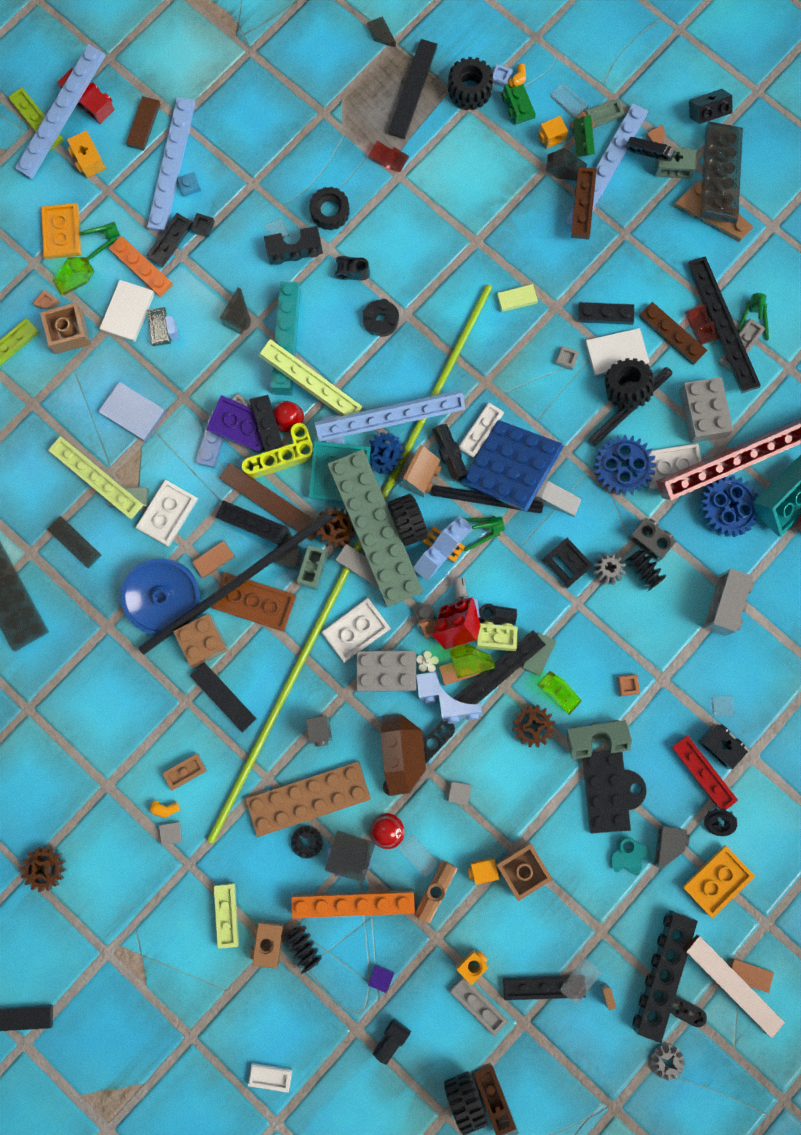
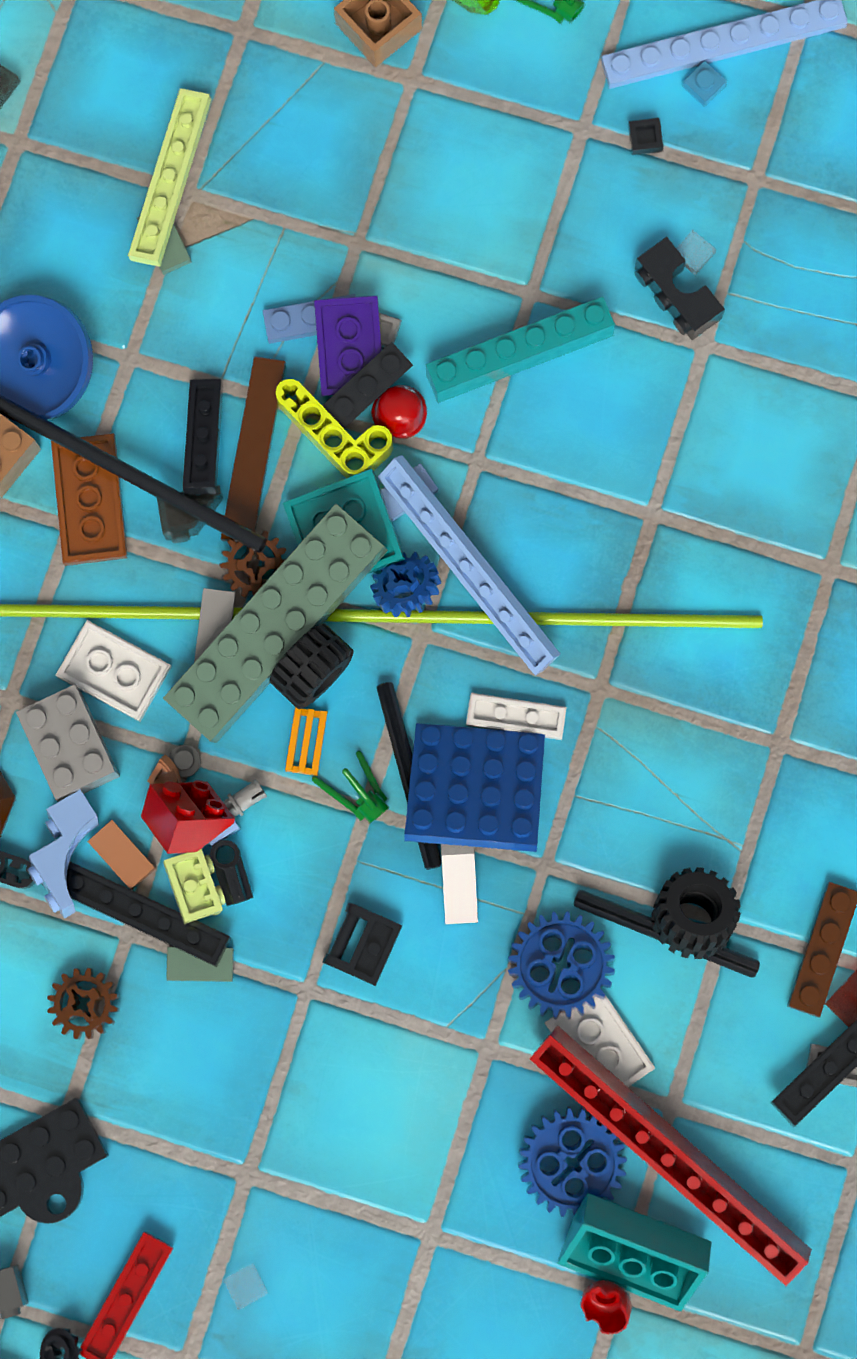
camera: 65 degrees right, 0 degrees up
clear smoke plate [47,516,102,568] -> none
tile [98,382,166,442] -> none
white tile [100,280,155,342] -> none
orange plate [109,236,173,297] -> none
white tile [135,480,198,547] -> none
black plate [146,213,192,268] -> none
clear smoke tile [147,307,171,347] -> none
light blue tile [165,316,179,341] -> none
nougat tile [192,541,235,578] -> none
clear smoke slope [220,288,251,335] -> none
yellowish green plate [258,339,362,416] -> none
sand green brick [297,545,328,591] -> none
black tyre [309,187,350,230] -> none
black piece [334,256,370,281] -> none
black plate [363,299,399,337] -> none
medium nougat slope [403,445,442,497] -> none
light blue arch [413,516,473,581] -> none
white plant [416,651,439,672] -> none
black piece [432,424,468,482] -> none
clear neon green slope [449,644,495,679] -> none
yellowish green tile [497,284,538,312] -> none
clear neon green slope [537,671,582,715] -> none
light grey tile [555,346,579,370] -> none
sand green arch [567,720,632,759] -> none
black plate [578,302,634,325] -> none
white tile [585,328,650,377] -> none
light grey gear [593,553,626,585] -> none
nougat tile [617,675,640,696] -> none
black piece [624,549,666,592] -> none
dark grey brick [628,518,676,562] -> none
light grey brick [679,377,733,443] -> none
black brick [697,724,748,769] -> none
light grey brick [703,568,754,636] -> none

